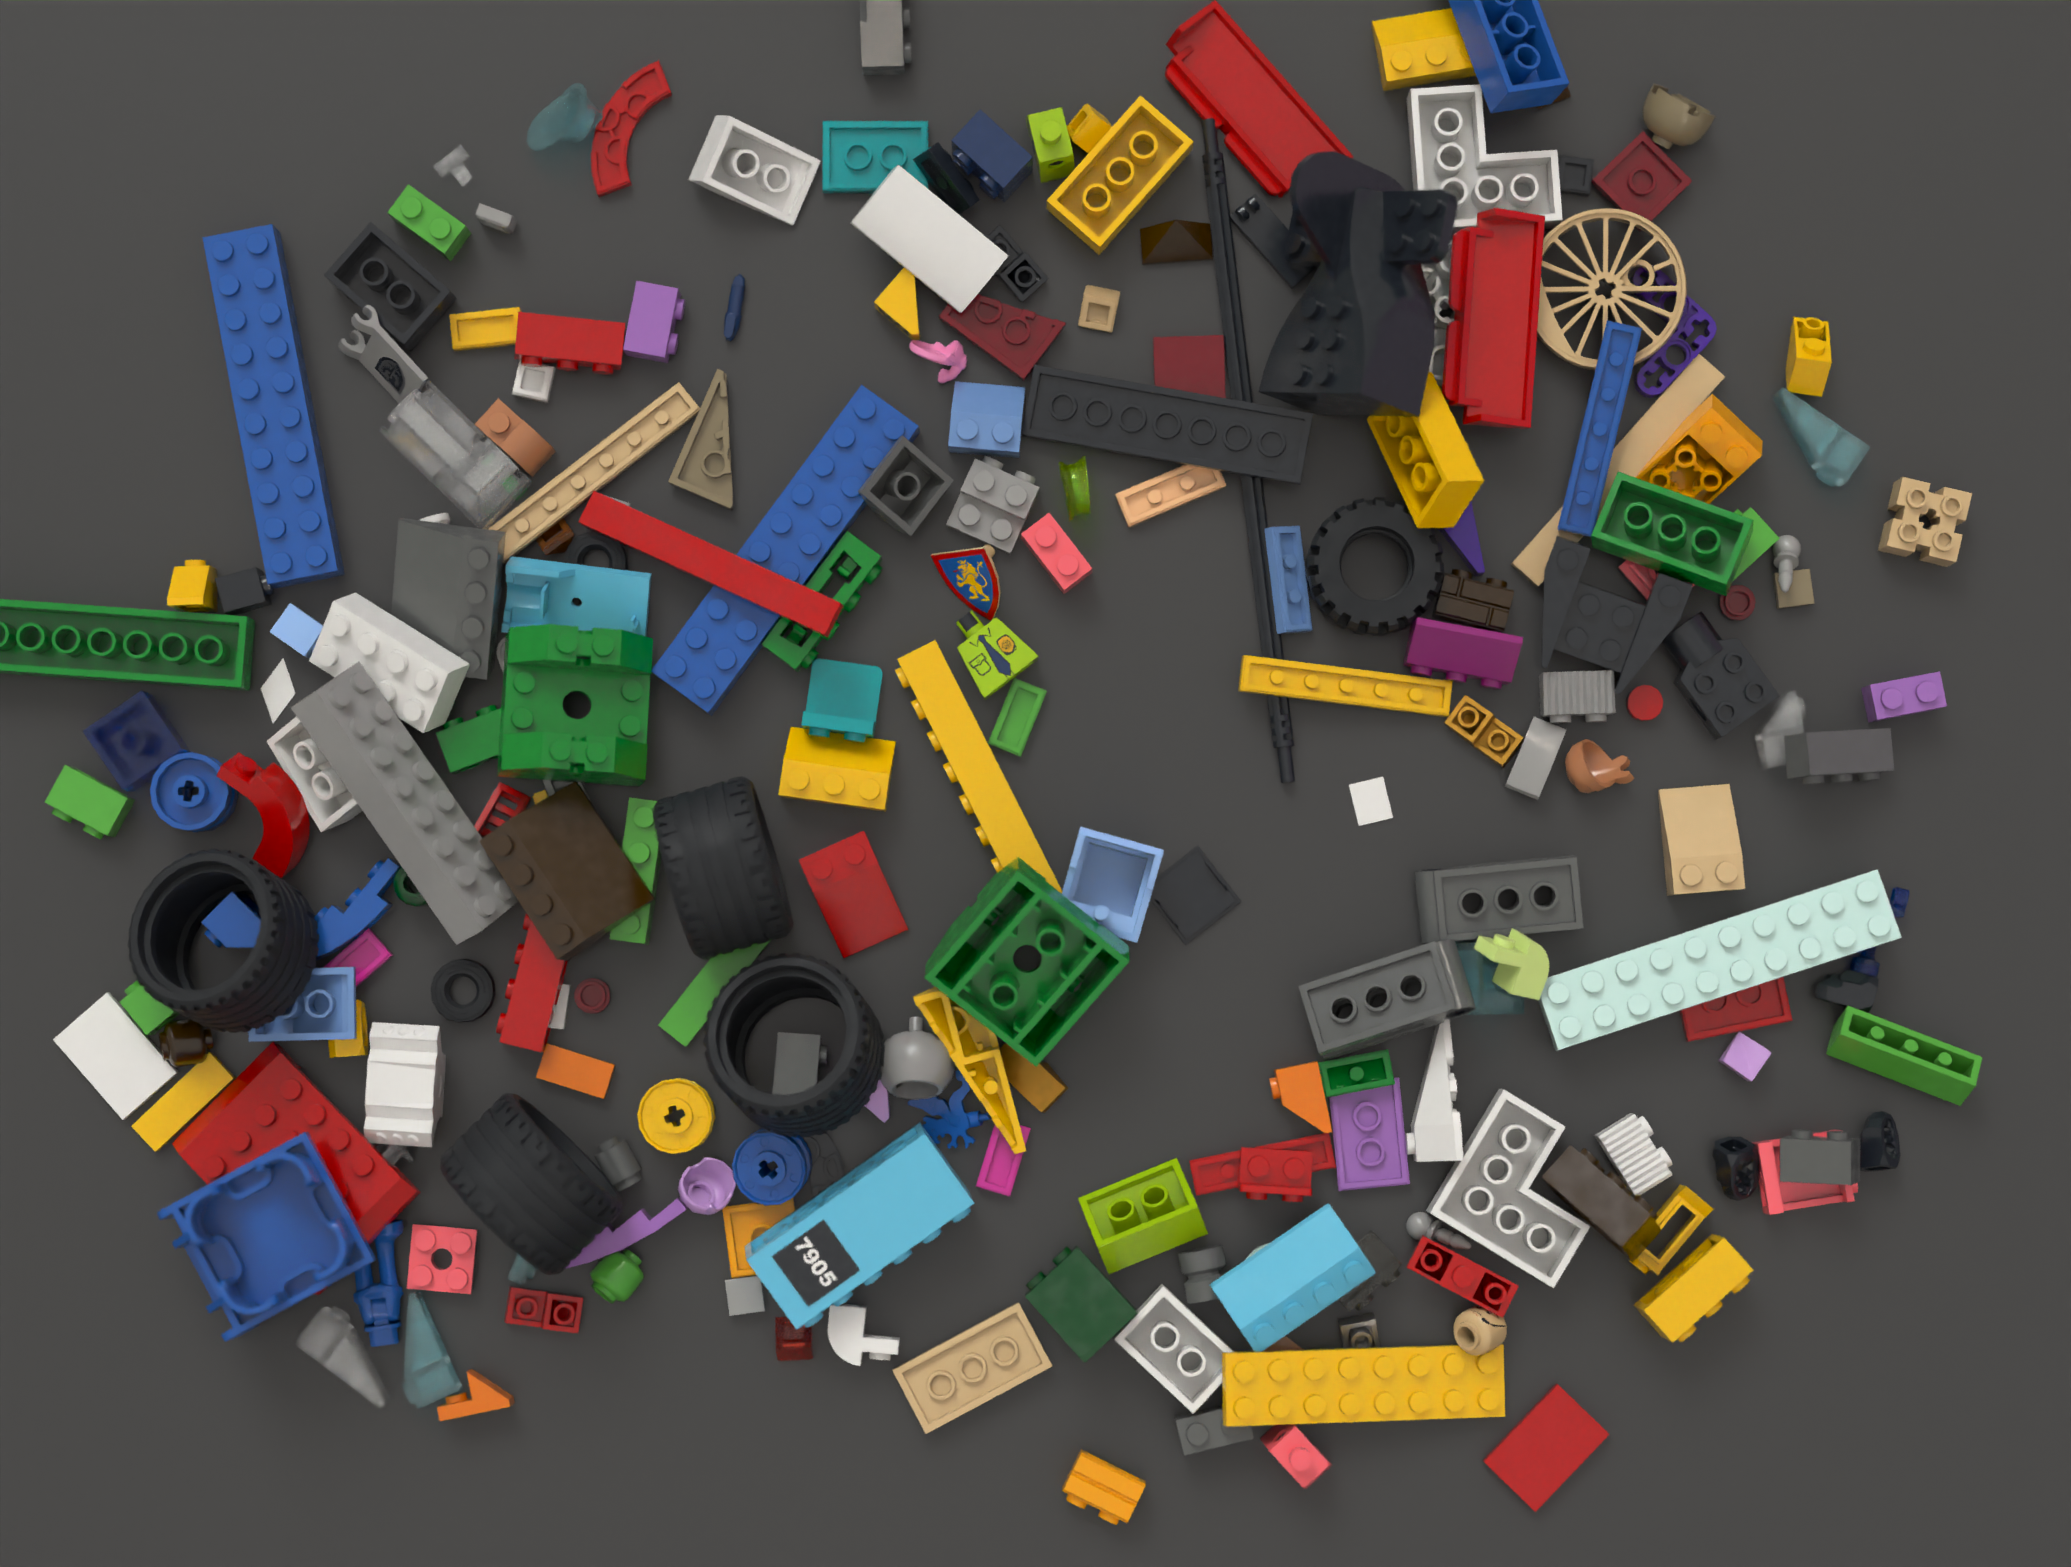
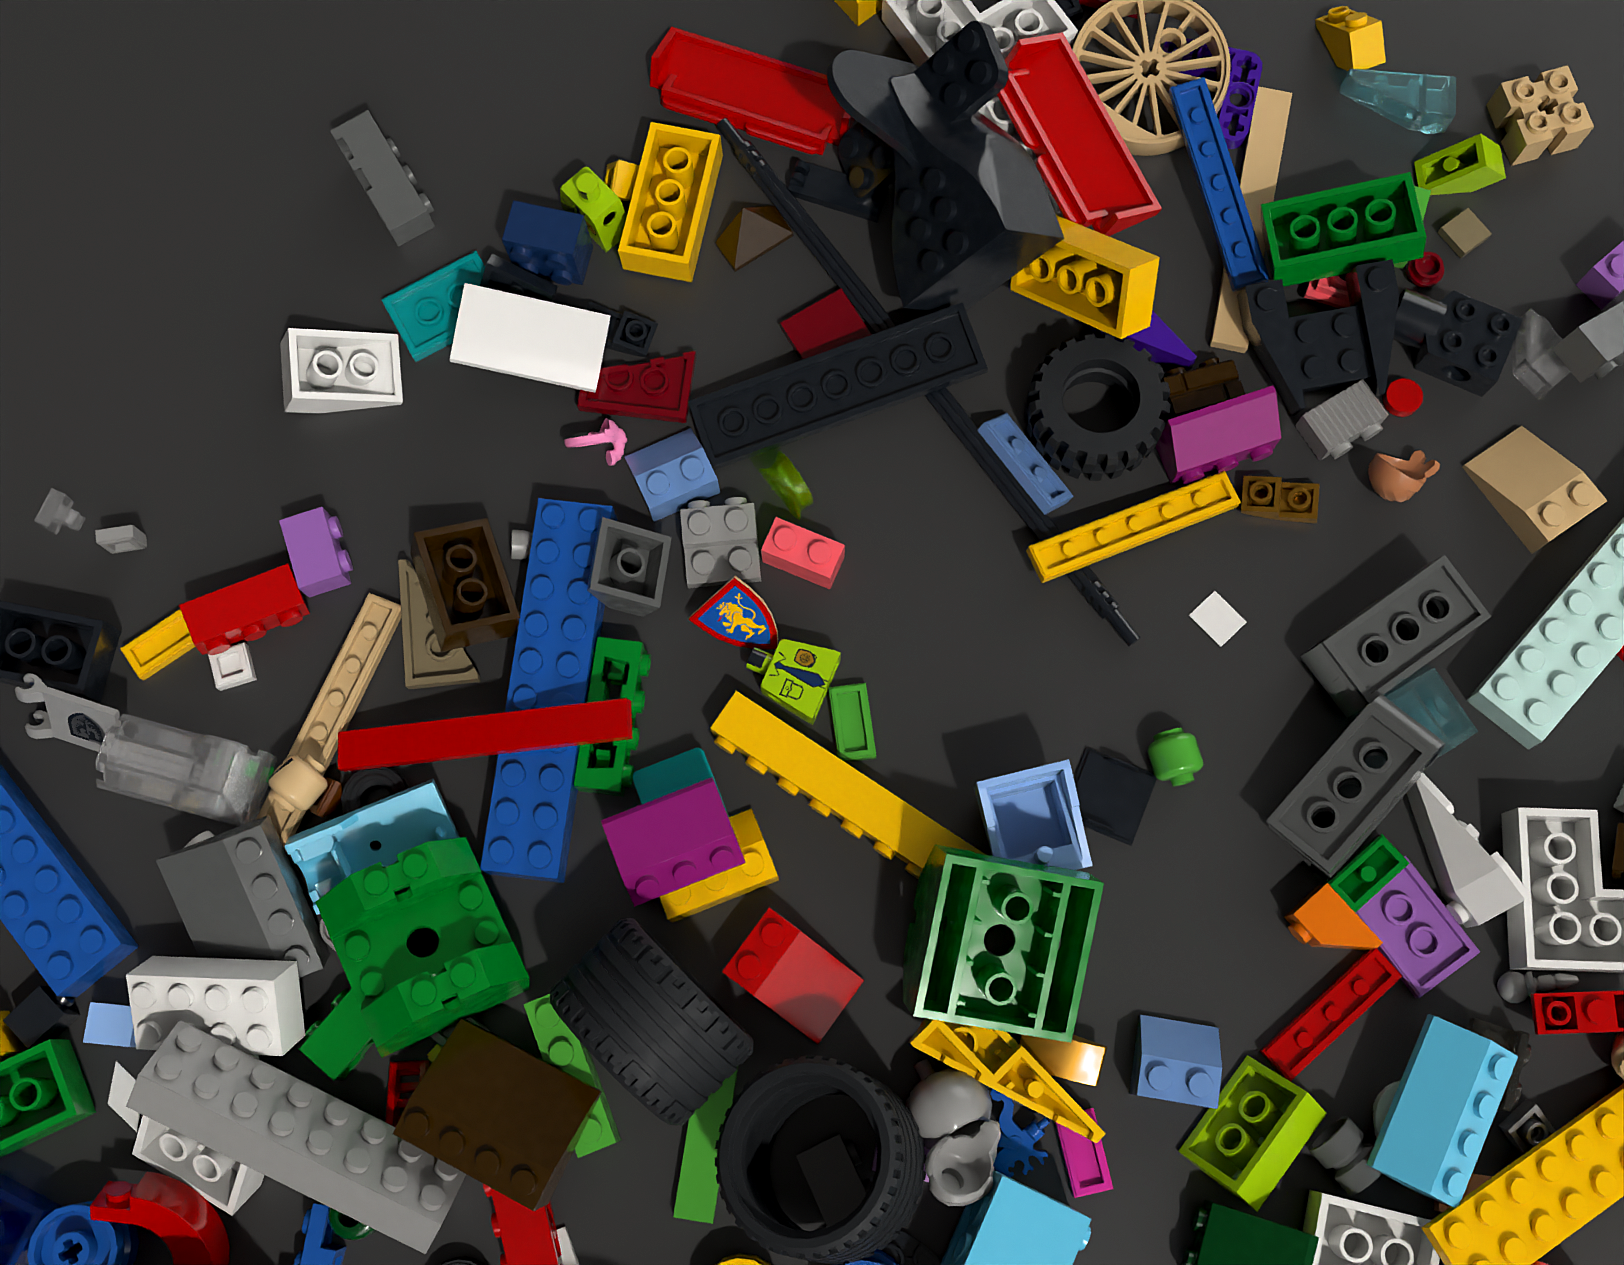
camera: 25 degrees left, 10 degrees down
bright green brick [387,184,471,262] -> none
nougat brick [474,398,556,477] -> none
clear light blue piece [527,83,603,151] -> none
dark red plate [574,978,610,1014] -> none
red tile [591,60,672,197] -> none
dark blue piece [724,274,745,341] -> none
yellow slope [874,268,920,340] -> none
tan slope [1078,285,1120,333] -> none
light nougat tile [1115,465,1226,528] -> none
red bracket [1238,1147,1313,1202] -> none
yellowish green brick [1474,929,1549,1000] -> none
light grey slope [1505,717,1566,800] -> none
light orange slope [1635,394,1763,504] -> none
light grey bar [1772,535,1801,593] -> none
none -> tan head [268,754,328,813]
none -> dark brown brick [410,518,520,652]
none -> light grey hinge [511,530,533,559]
none -> magenta slope [601,777,746,907]
none -> light grey hair [925,1120,1001,1206]
none -> medium blue slope [1129,1015,1222,1109]
none -> bright green head [1147,728,1203,787]
none -> lime slope [1414,133,1506,195]

